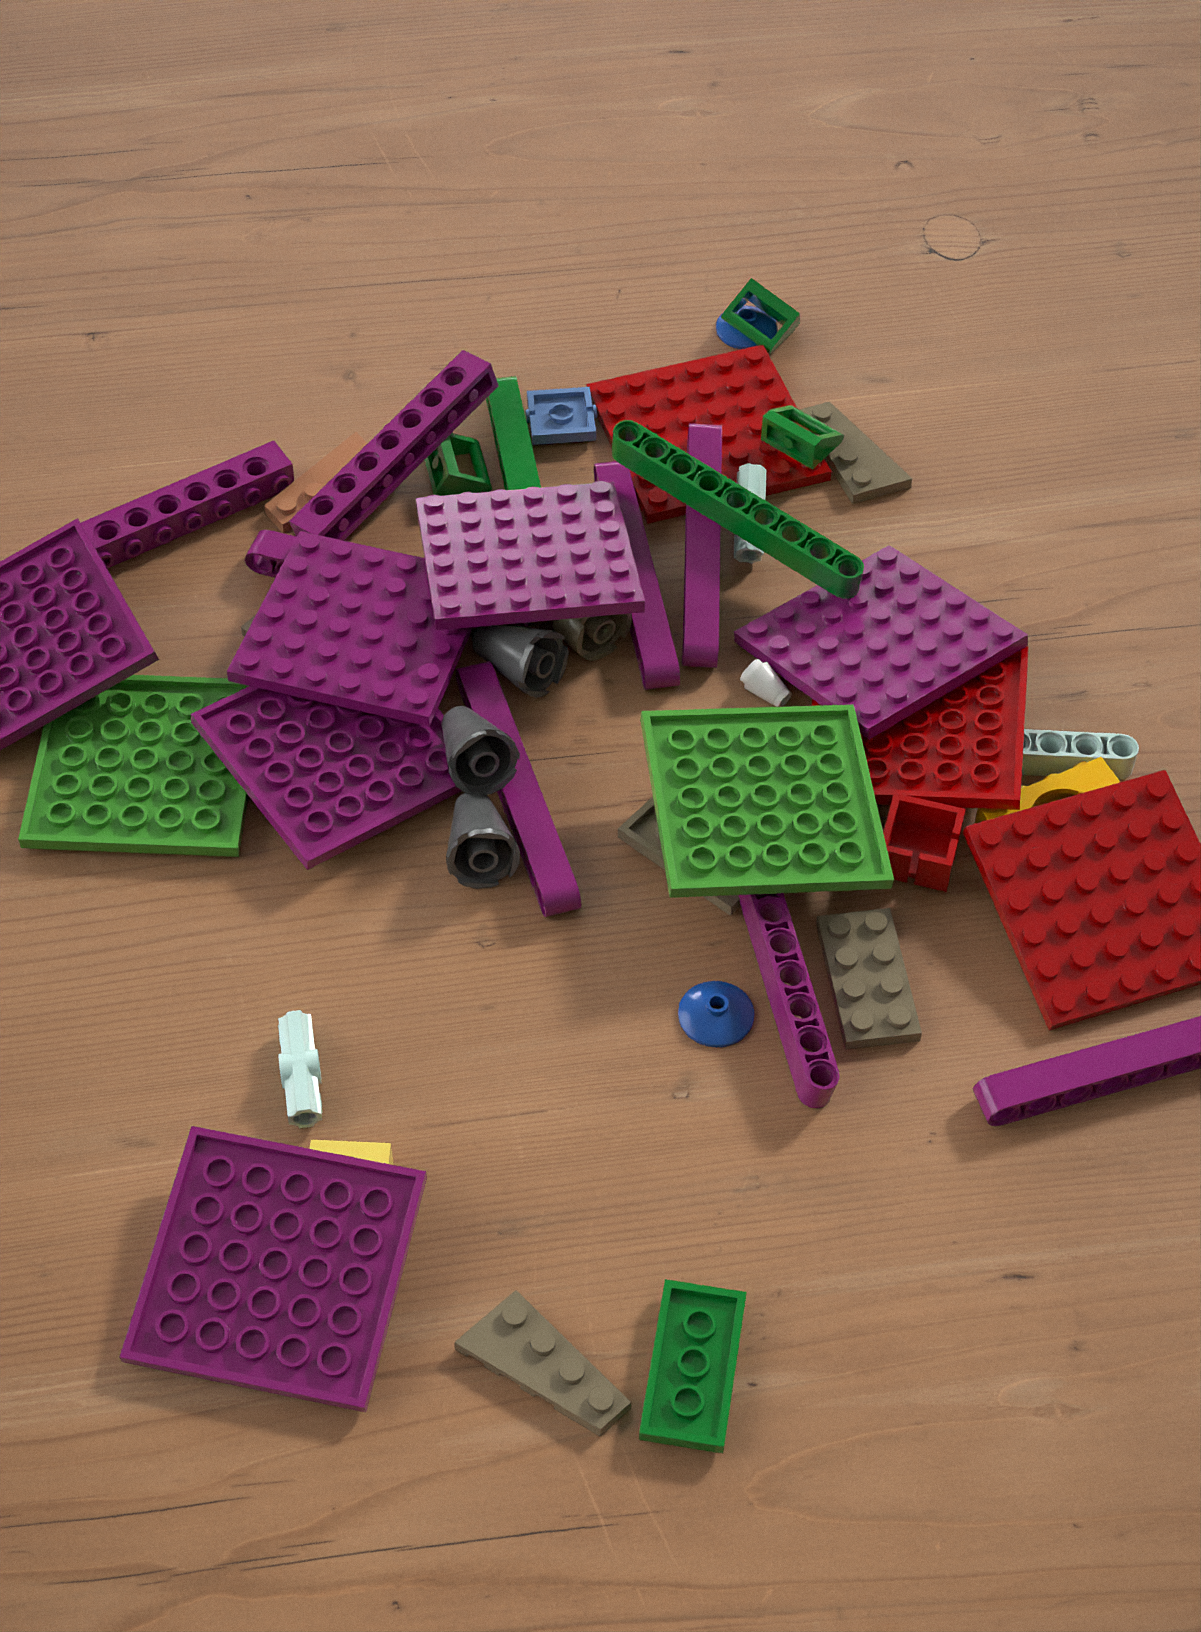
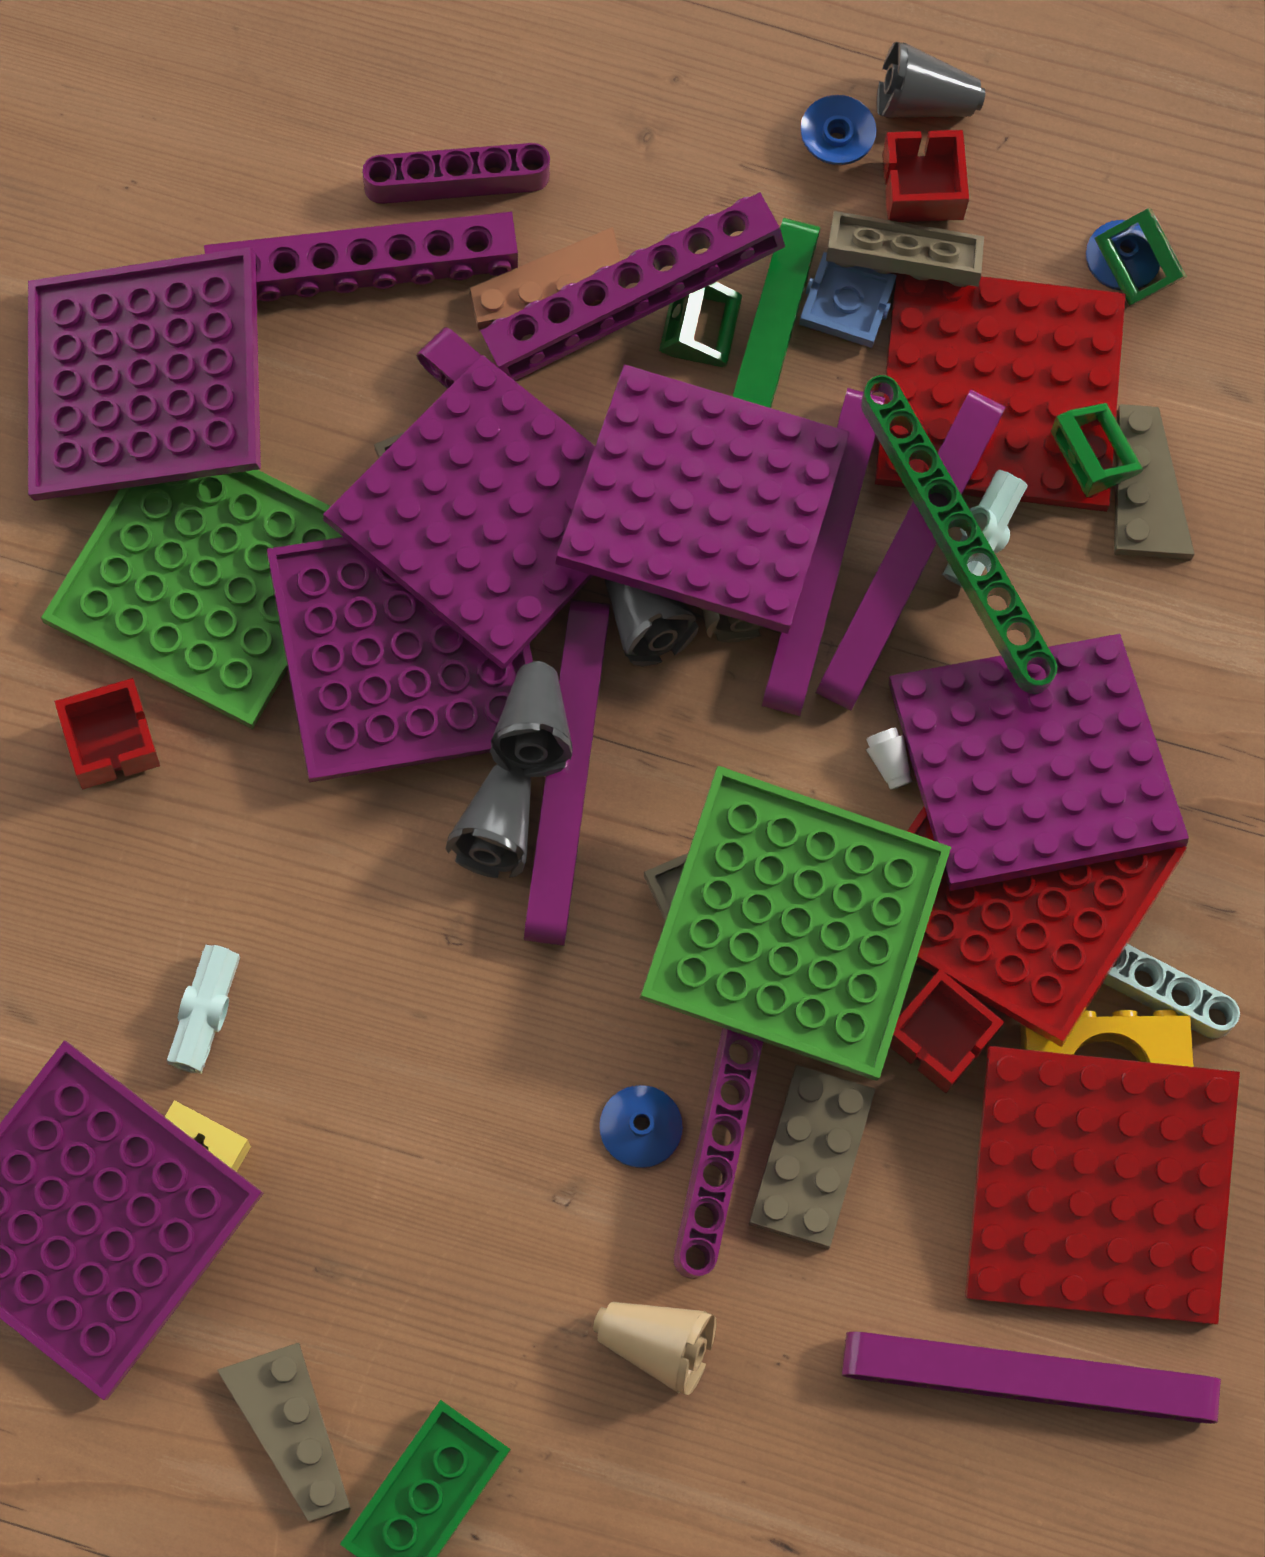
camera: 20 degrees right, 20 degrees up
none -> red piece [54,678,160,790]
none -> magenta beam [362,143,550,204]
none -> tan cone [593,1302,716,1395]
none -> blue dish [801,95,877,165]
none -> dark tan plate [826,211,984,287]
none -> dark grey cone [876,42,985,118]
none -> red piece [882,130,969,222]

